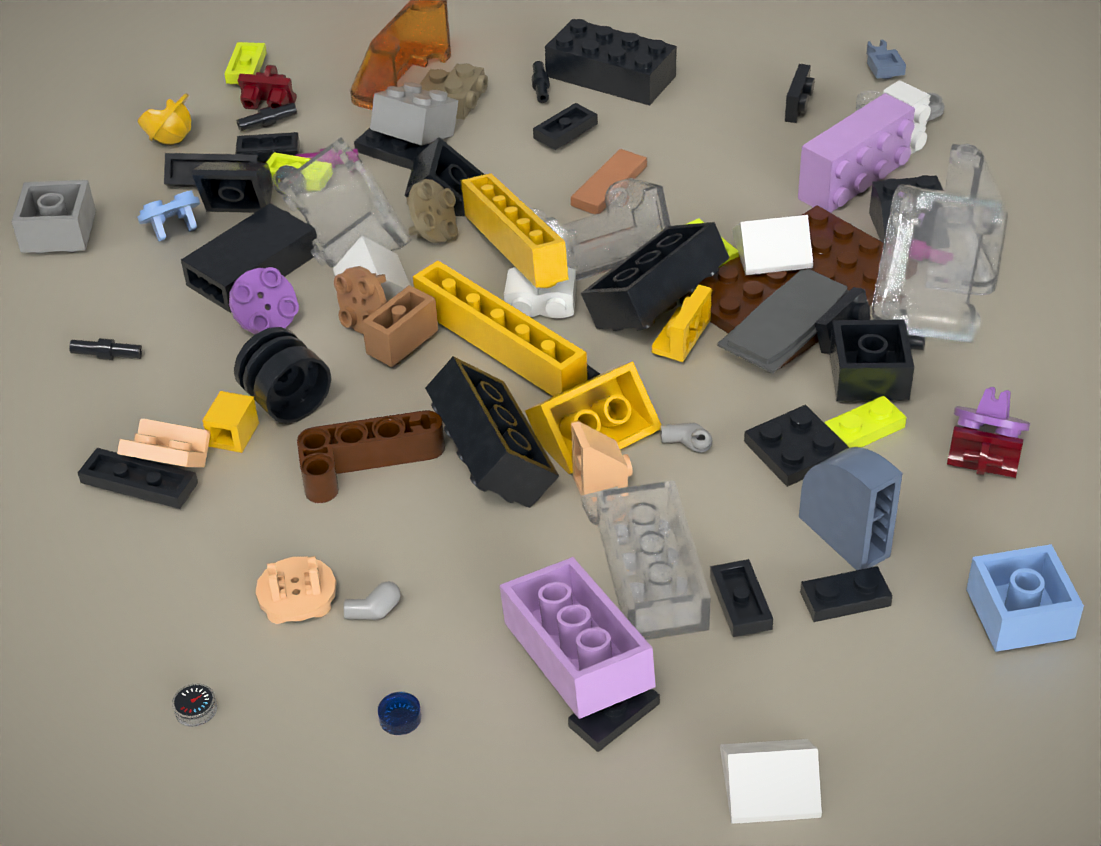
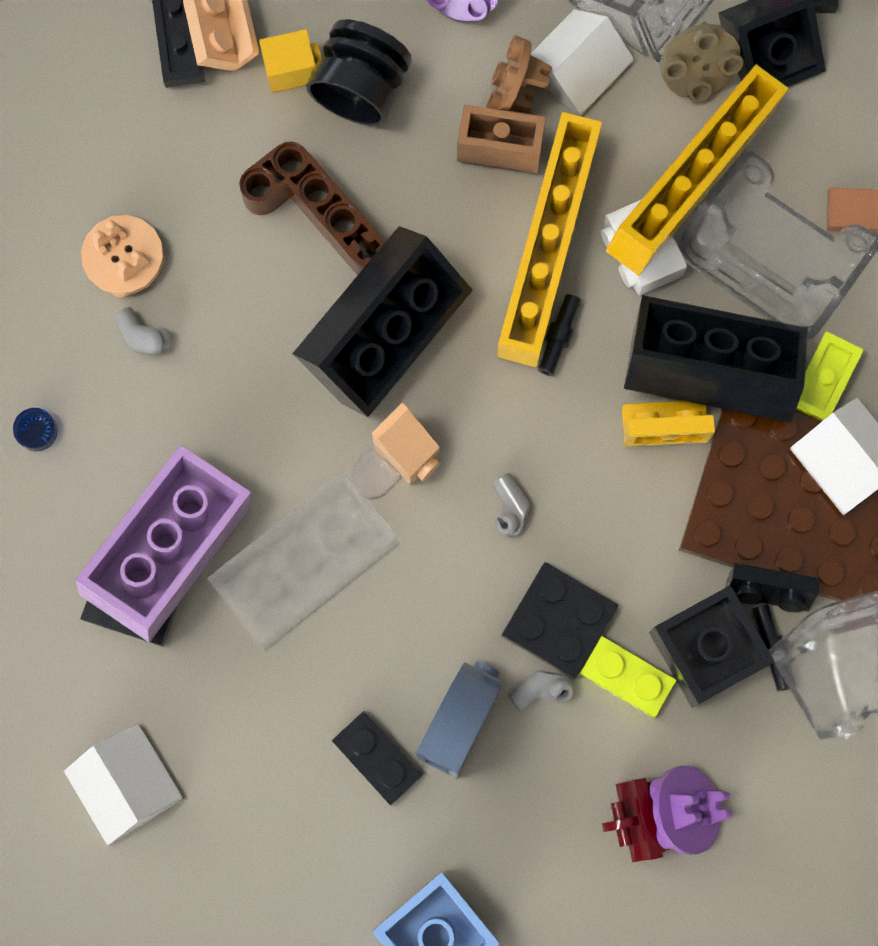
camera: 60 degrees right, 35 degrees up
yellow slope [524,361,661,474] -> none
black plate [710,559,773,637] -> none
dark grey piece [717,269,849,373] -> none

